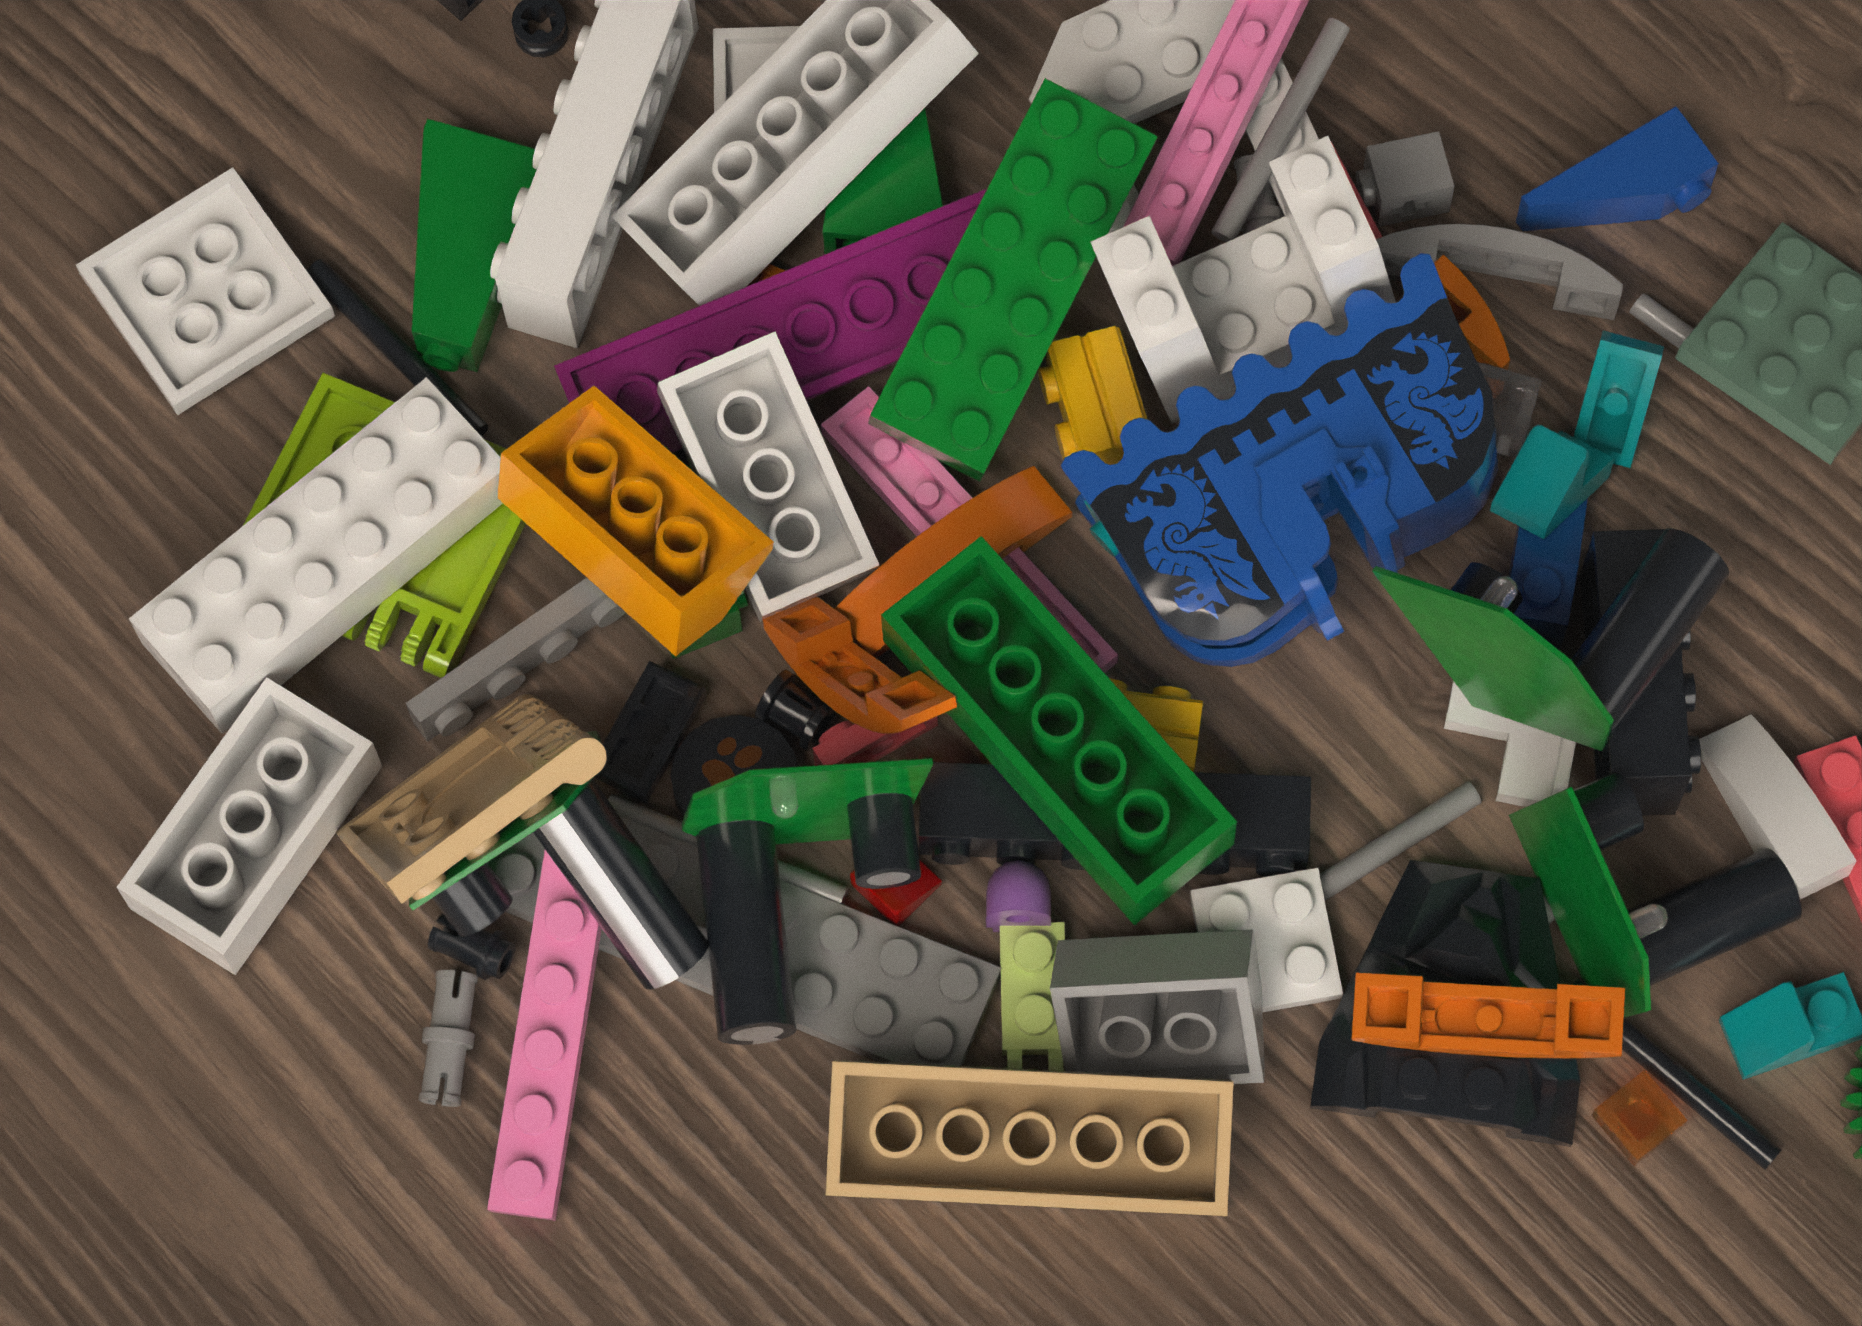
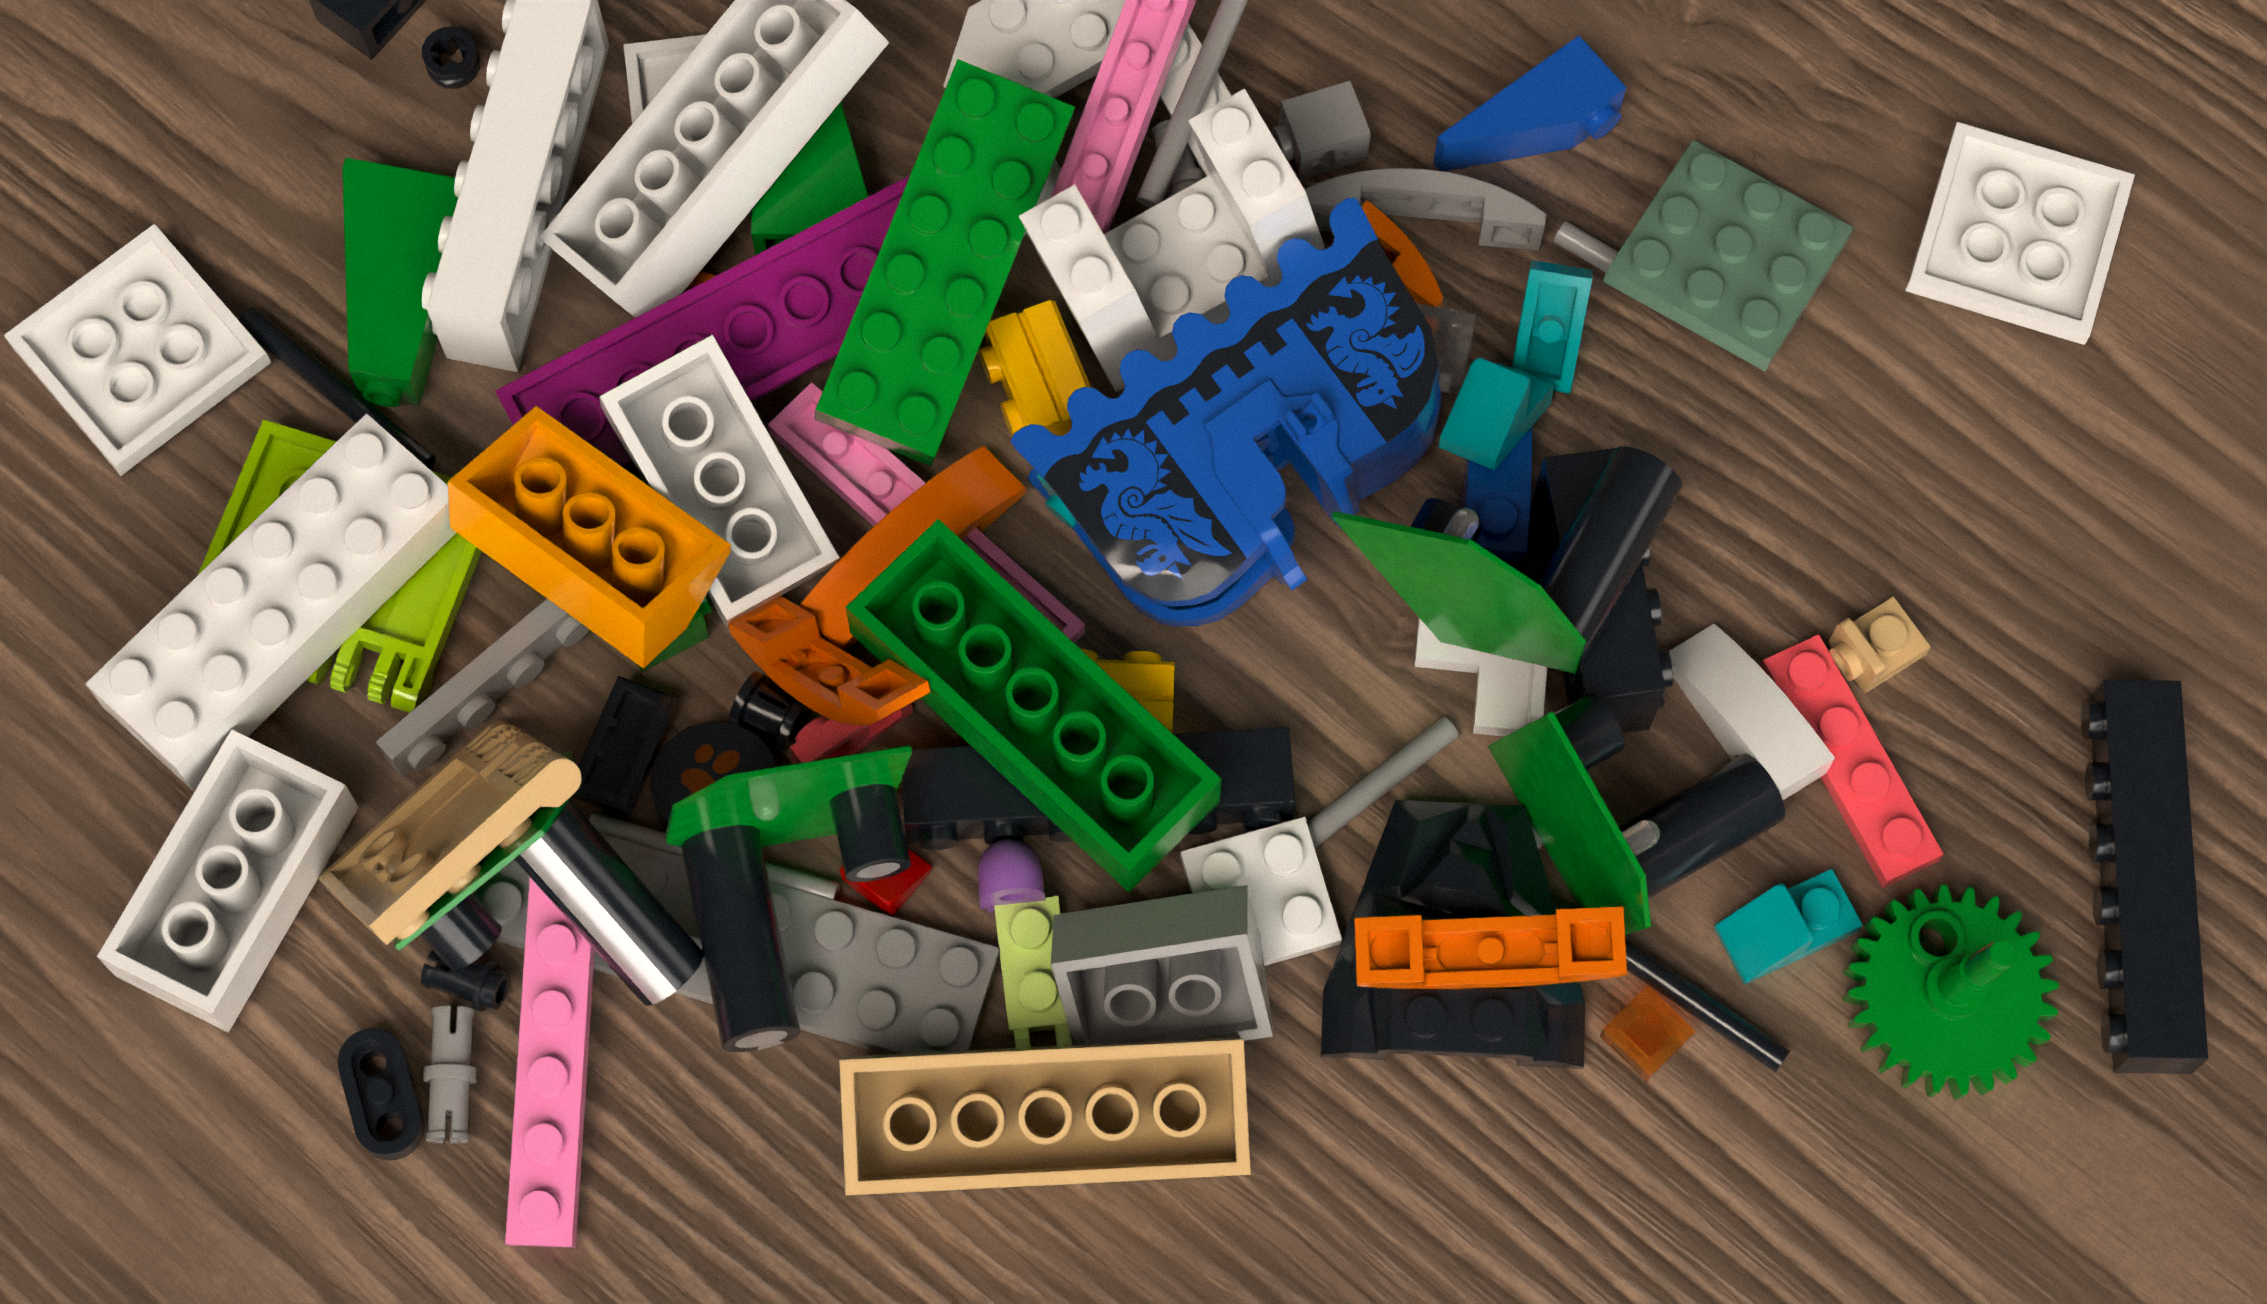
camera: 10 degrees left, 0 degrees up
none -> black plate [338,1028,425,1161]

